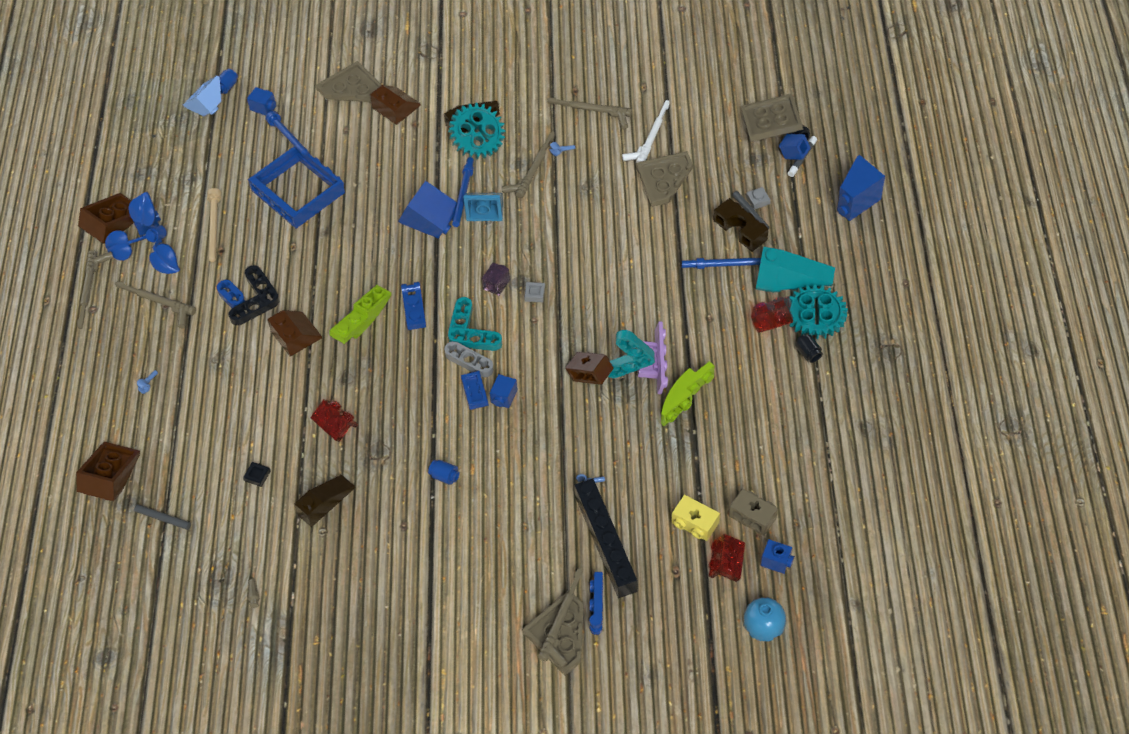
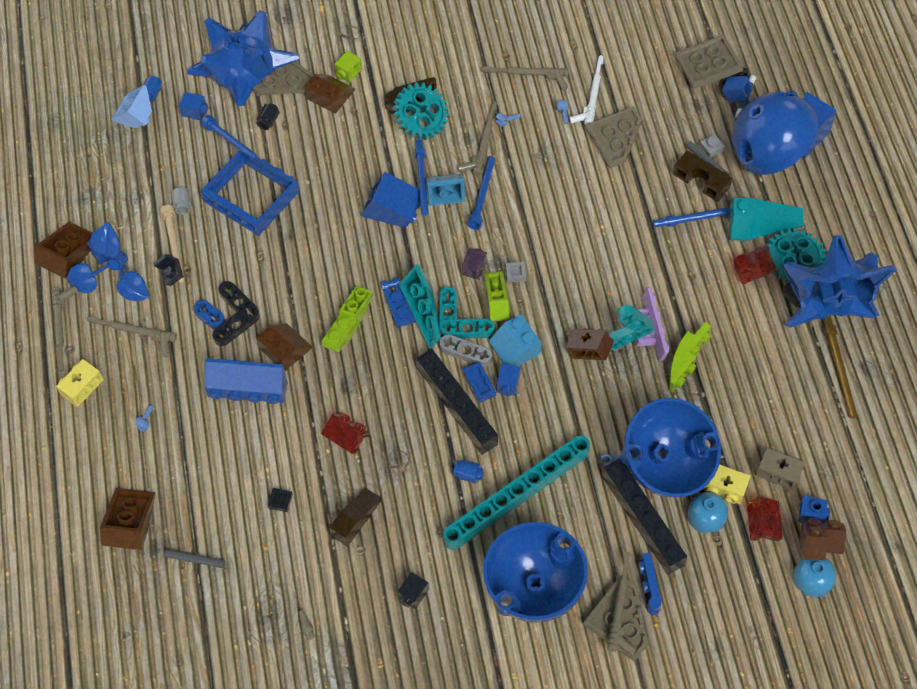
camera: 10 degrees left, 5 degrees up
none -> light yellow brick [56,359,104,407]
none -> black bracket [153,254,184,286]
none -> light grey brick [171,187,191,215]
none -> blue piece [187,10,299,106]
none -> slope [205,358,288,404]
none -> black brick [256,103,280,130]
none -> lime brick [334,51,362,83]
none -> black brick [397,572,429,609]
none -> teal wedge [399,264,441,349]
none -> black brick [416,349,498,455]
none -> teal beam [443,435,590,550]
none -> blue piece [467,156,495,230]
none -> blue piece [483,522,588,623]
none -> lime slope [484,271,509,321]
none -> dark azure slope [489,314,542,366]
none -> medium blue hand [557,100,569,124]
none -> blue piece [620,398,721,497]
none -> dark azure cylinder [687,492,728,534]
none -> blue piece [732,90,818,175]
none -> blue piece [783,235,897,328]
none -> reddish brown brick [799,518,846,561]
none -> pearl gold bar [824,316,858,418]

